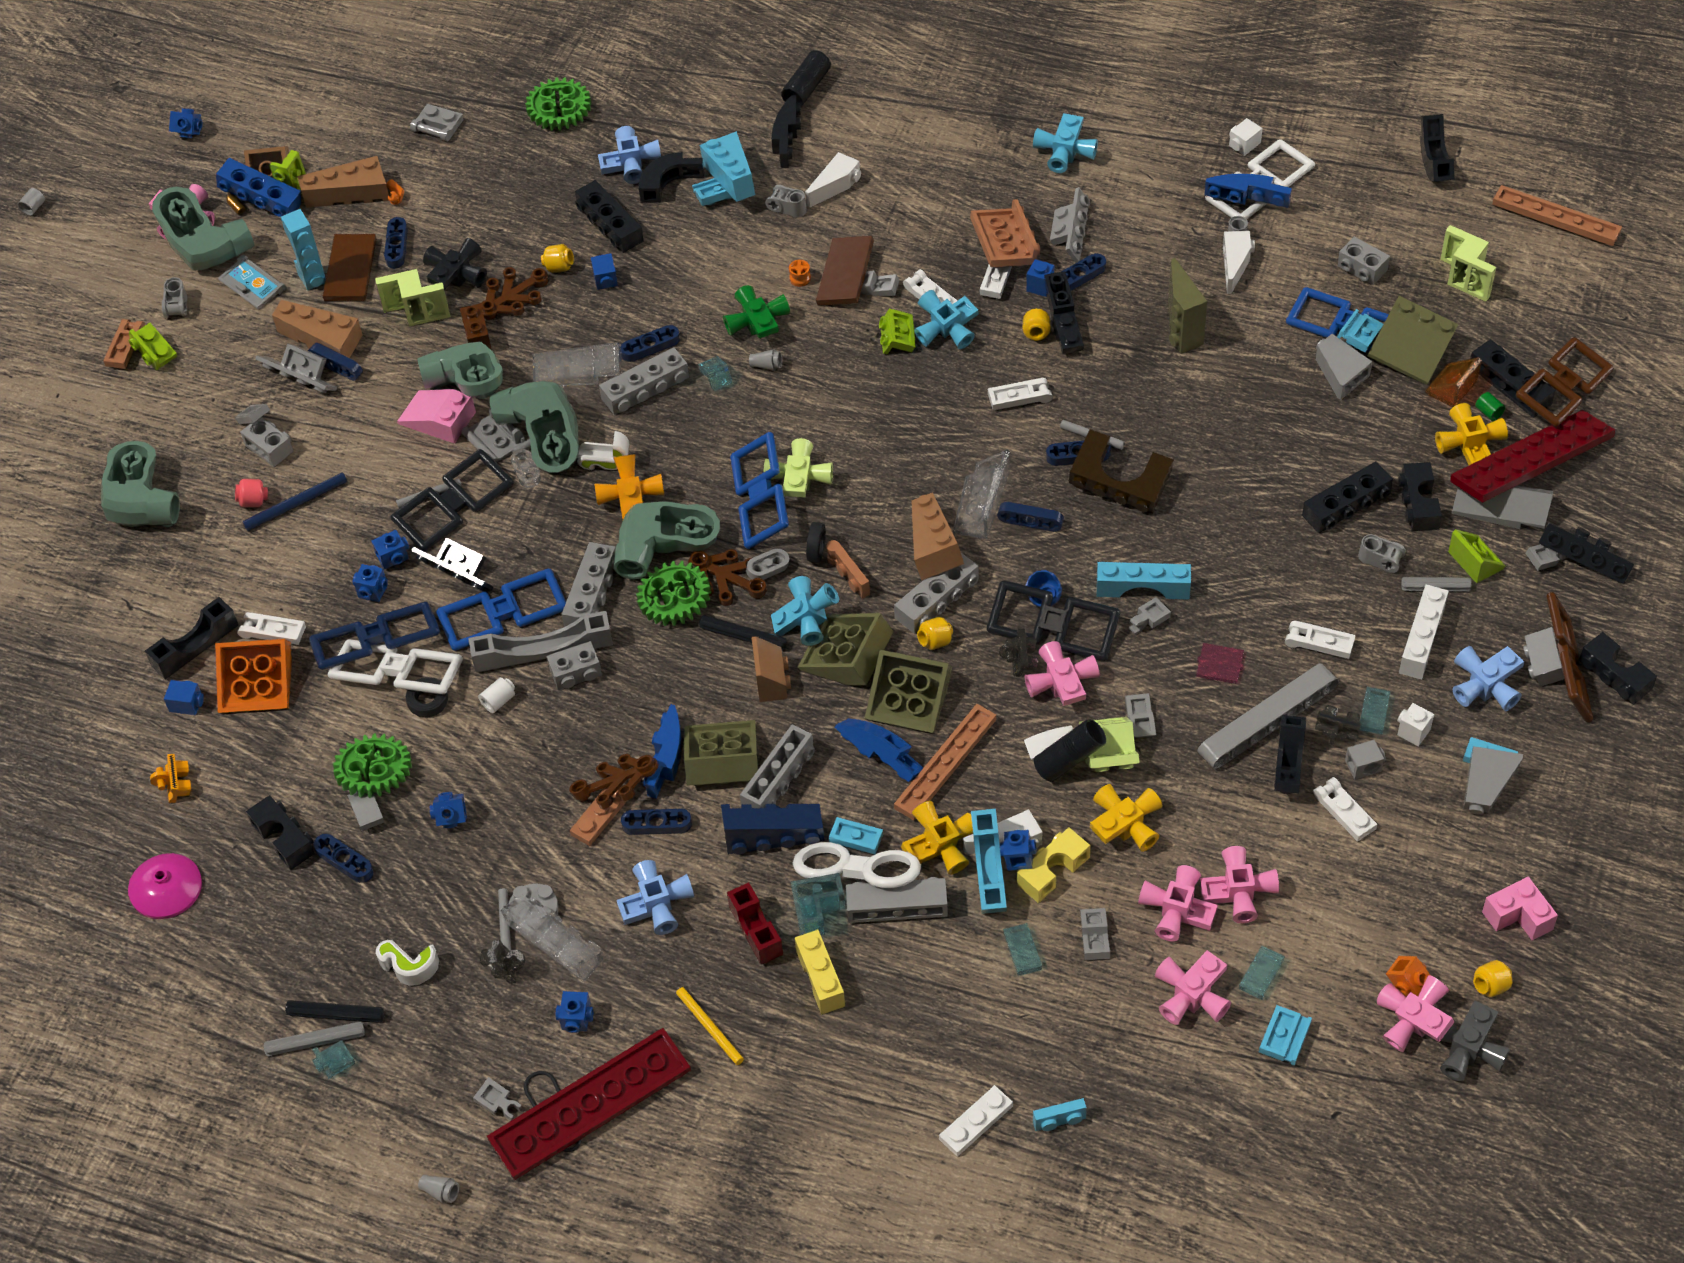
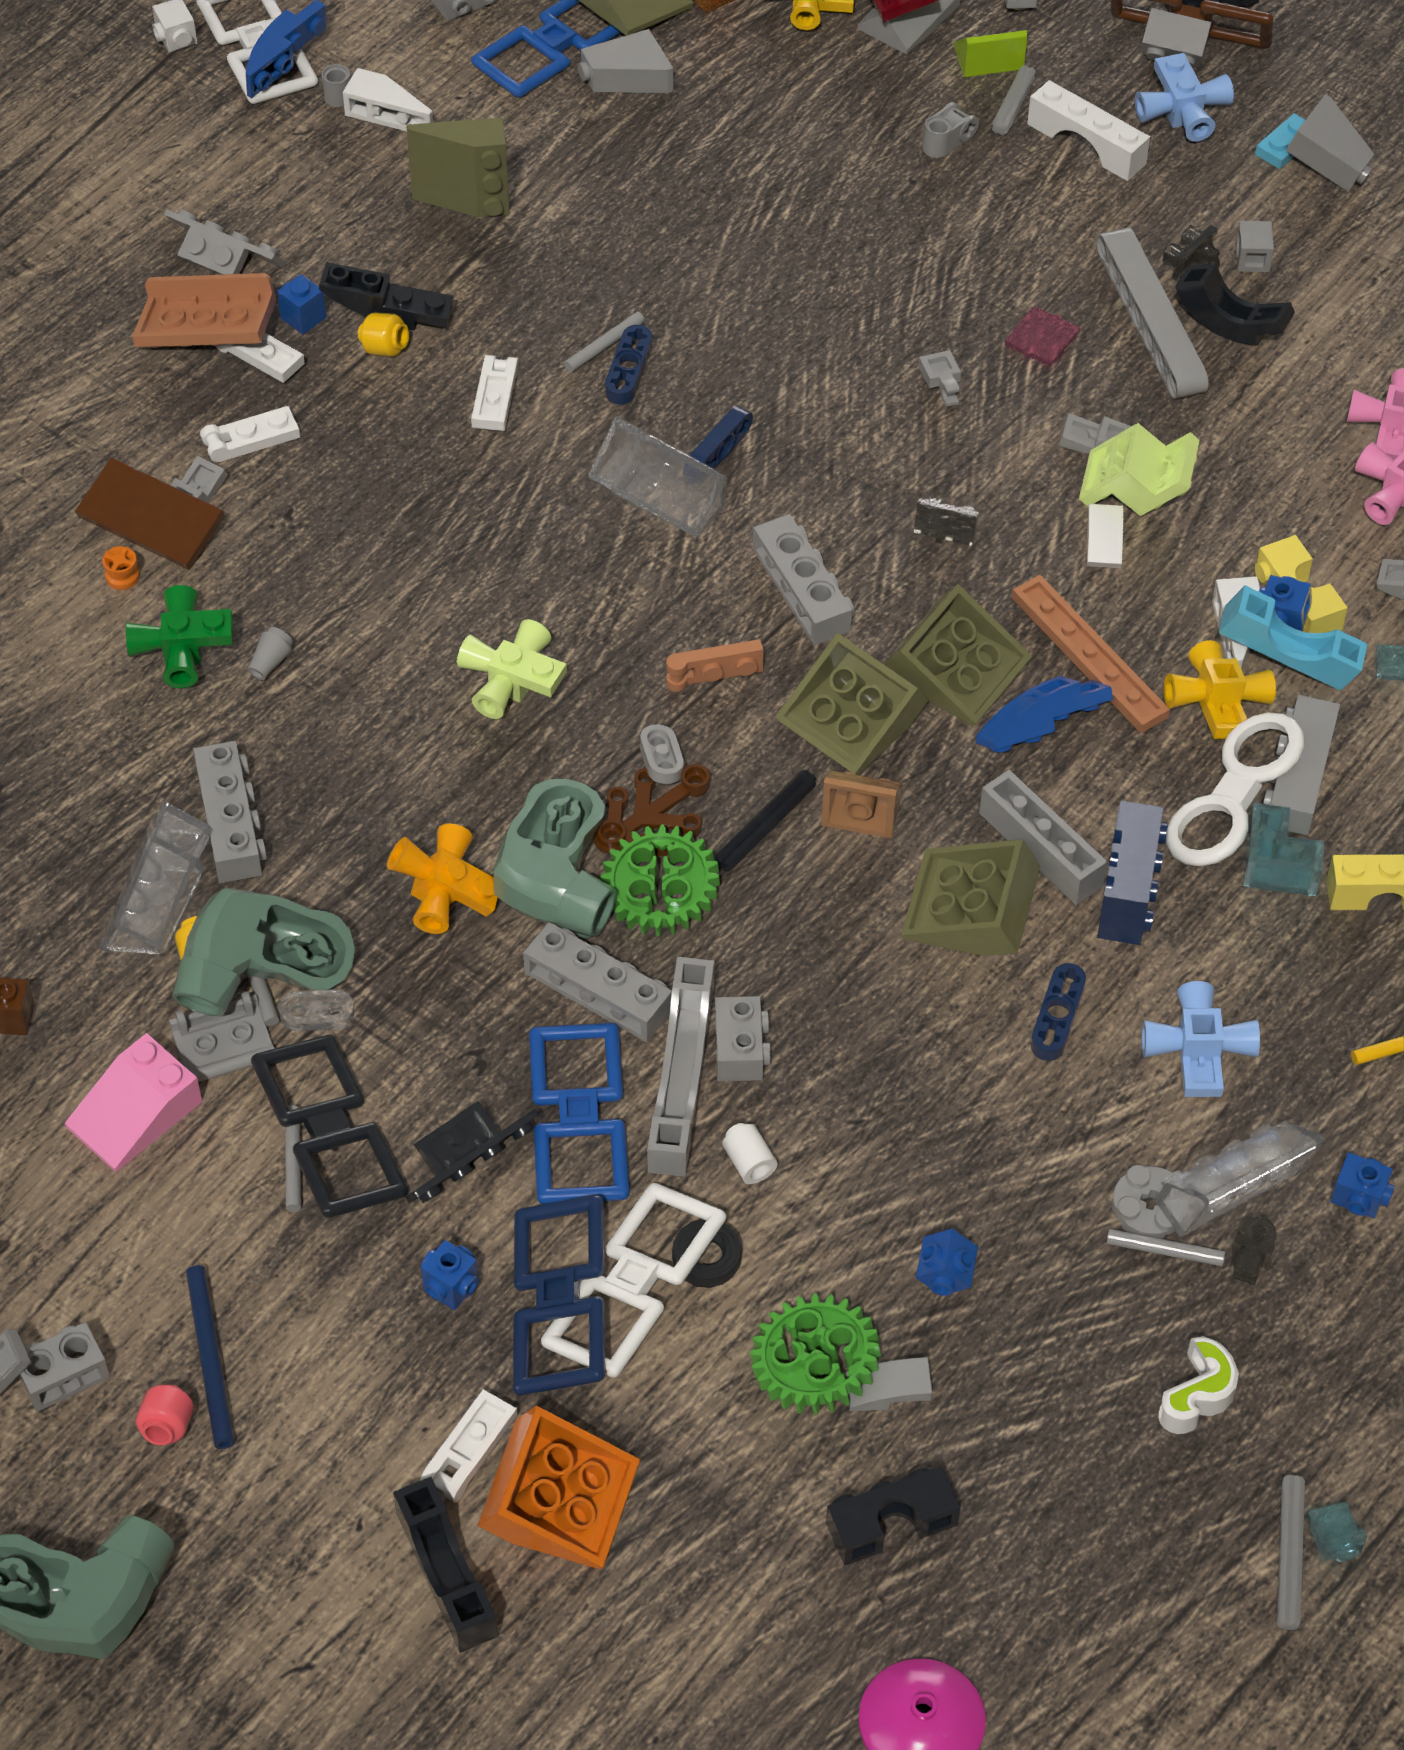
camera: 75 degrees left, 0 degrees up
light orange hips [150,754,191,803] -> none
blue brick [164,680,204,715] -> none
black axle [285,1000,385,1022] -> none
dark blue beam [313,834,373,883] -> none
blue brick [371,530,410,570] -> none
sand green piece [417,342,503,399] -> none
reddish brown plant [569,754,659,809] -> none
nougat plate [570,786,627,846] -> none
white animal [577,431,629,470] -> none
dark blue beam [620,325,680,362] -> none
blue slope [643,704,682,799] -> none
clear light blue bracket [698,356,732,391] -> none
dark red arch [727,882,783,965] -> none
blue bar [730,432,789,549] -> none
medium azure brick [771,576,839,646] -> none
black tyre [806,522,826,563] -> none
medium azure plate [829,817,883,854] -> none
lime bracket [879,308,916,354] -> none
medium nougat wedge [912,492,964,581] -> none
medium azure brick [914,290,978,349] -> none
yellow head [917,617,953,650] -> none
black bar [986,580,1121,661] -> none
bright pink brick [1025,641,1100,706] -> none
blue hair [1026,570,1062,607] -> none
medium azure brick [1033,113,1098,173] -> none
black piece [1034,719,1106,782] -> none
dark blue beam [1061,253,1106,291] -> none
dark brown arch [1068,429,1174,514] -> none
yellow brick [1090,784,1162,852] -> none
medium azure arch [1097,562,1191,599] -> none
white plate [1285,621,1355,659] -> none
black brick [1302,461,1393,533] -> none
white plate [1313,777,1377,842] -> none
medium azure plate [1337,309,1384,353] -> none
clear light blue tile [1358,687,1391,734] -> none
white brick [1397,703,1434,747] -> none
black arch [1398,462,1442,532] -> none

